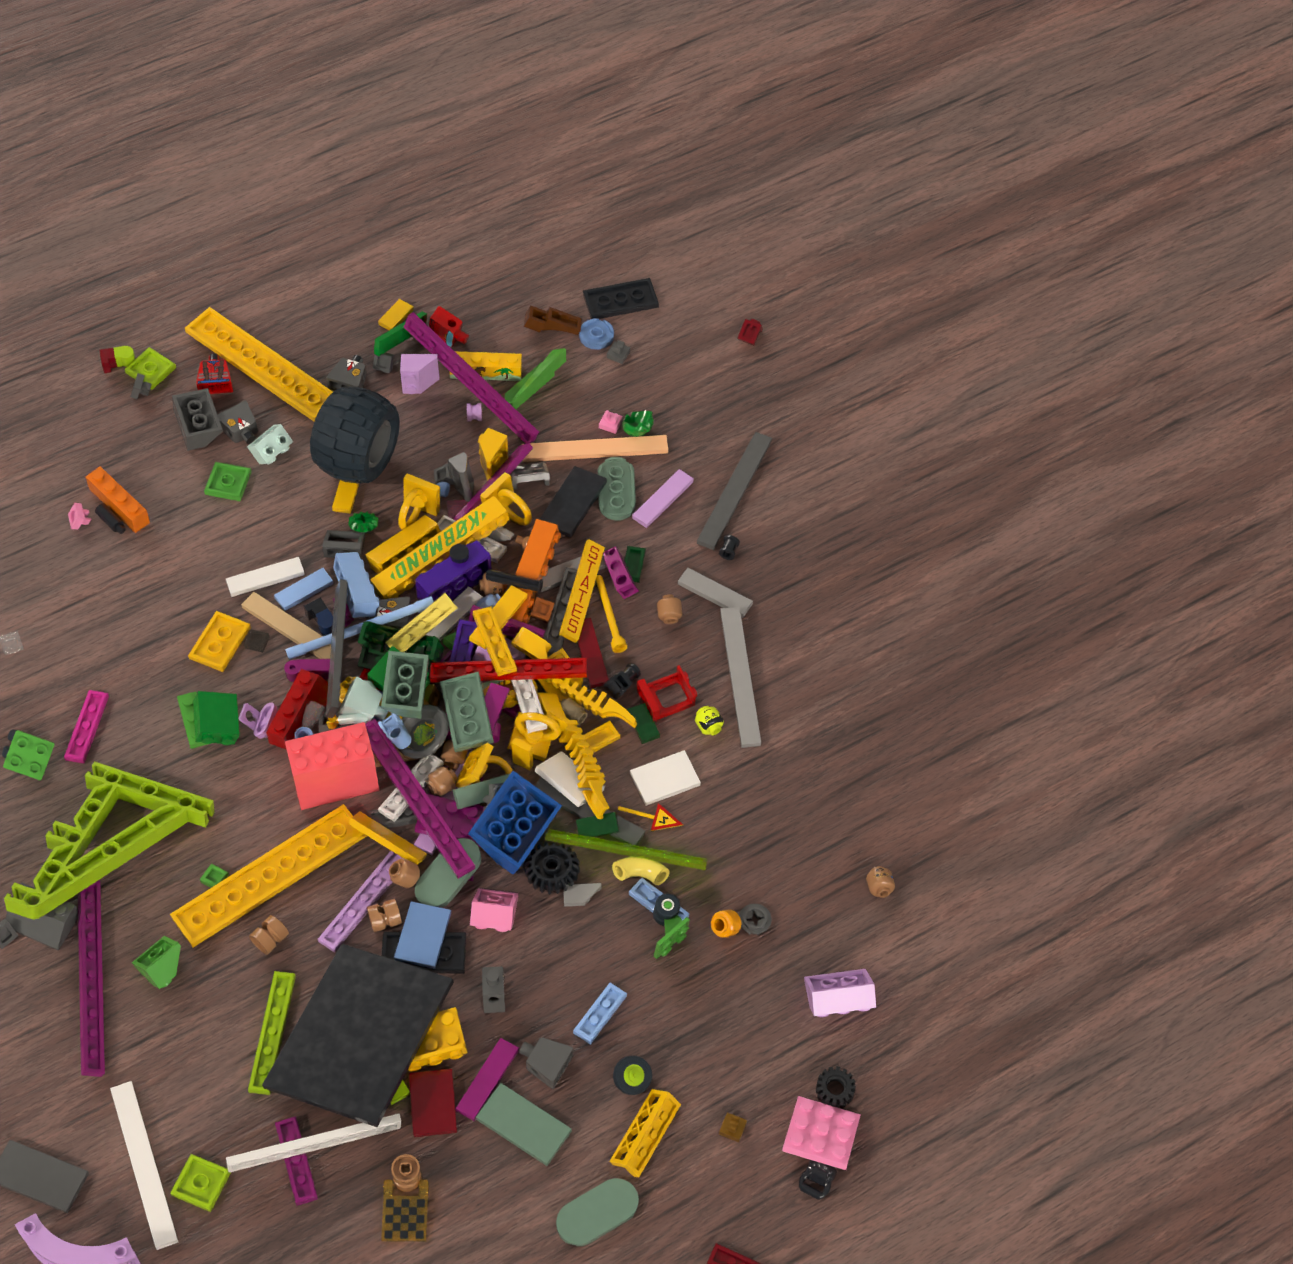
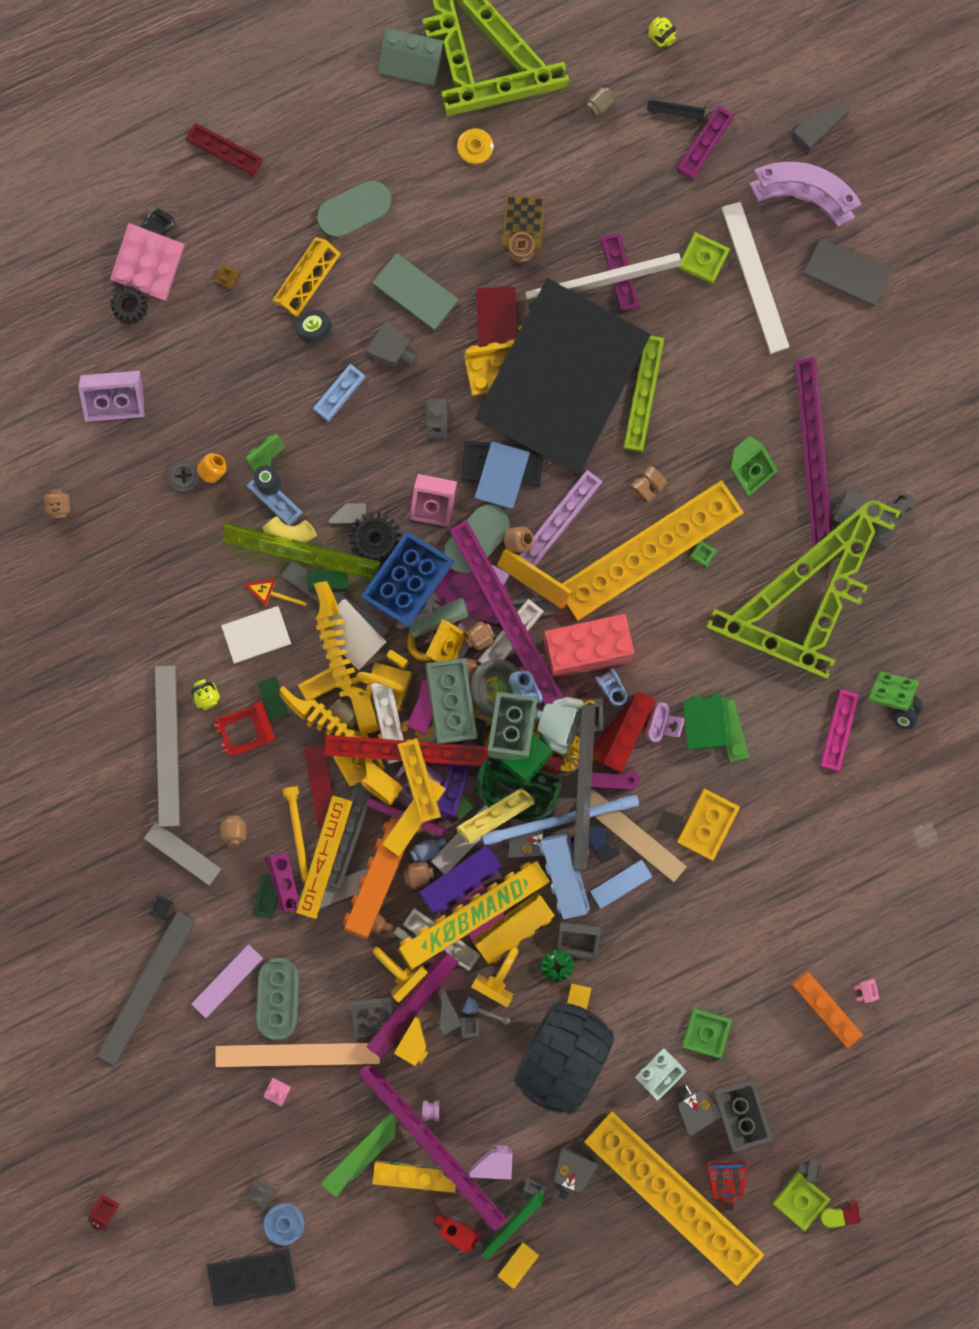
camera: 175 degrees left, 25 degrees up
black cylinder [95,503,126,534] -> none
white tile [226,557,305,597] -> none
clear cone [301,700,325,730] -> none
medium nougat wheel [367,898,402,932] -> none
black tile [450,544,469,563] -> none
magenta tile [456,1038,519,1121] -> none
black axle [486,569,543,594] -> none
reddish brown slope [524,305,582,335] -> none
dark orange tile [530,597,555,622] -> none
black tile [539,466,607,537] -> none
black connector [603,663,641,700] -> none
green hair [622,411,654,437] -> none

